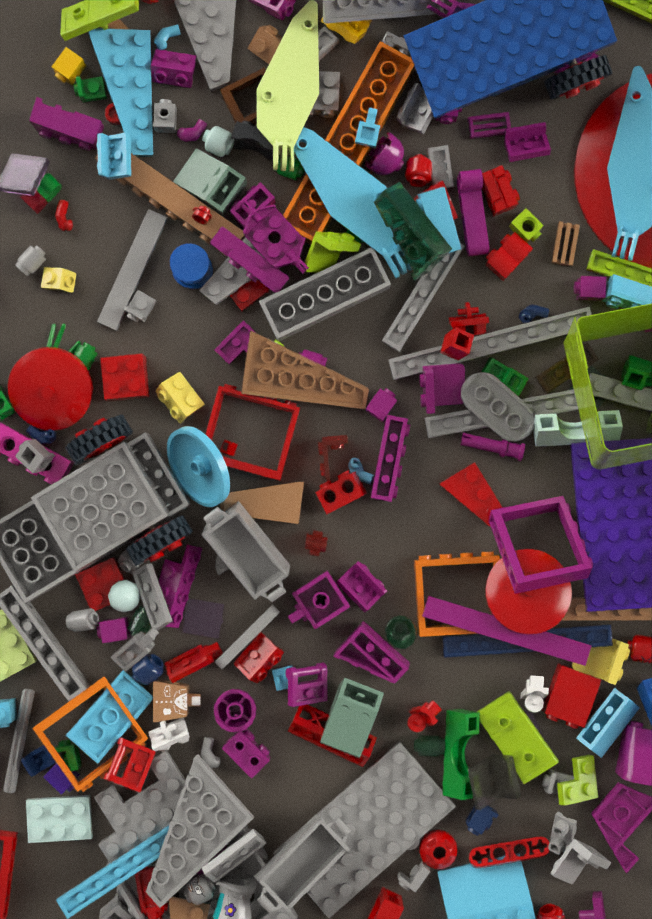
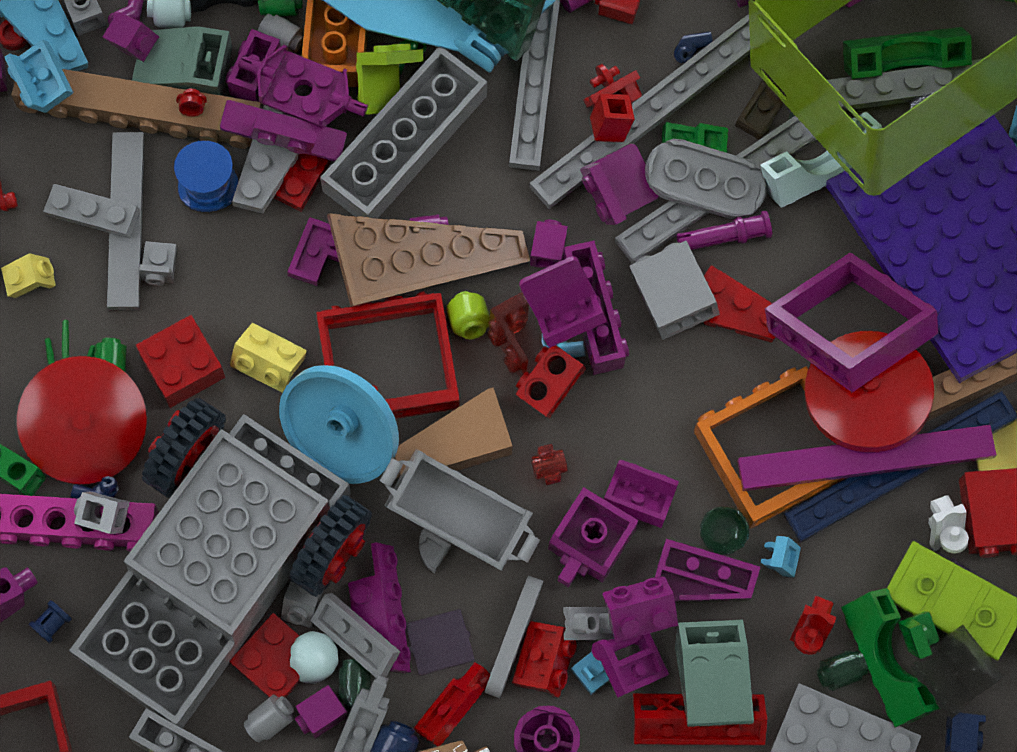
camera: 25 degrees left, 15 degrees down
none -> light grey plate [43,184,141,238]
none -> magenta brick [102,11,159,62]
none -> light grey brick [258,14,304,53]
none -> lime head [446,291,491,340]
none -> magenta bracket [519,256,607,348]
none -> light grey hips [563,607,613,640]
none -> magenta bracket [603,577,679,642]
none -> light grey brick [629,241,720,340]
none -> medium azure tile [761,536,801,578]
none -> green bracket [898,611,939,659]

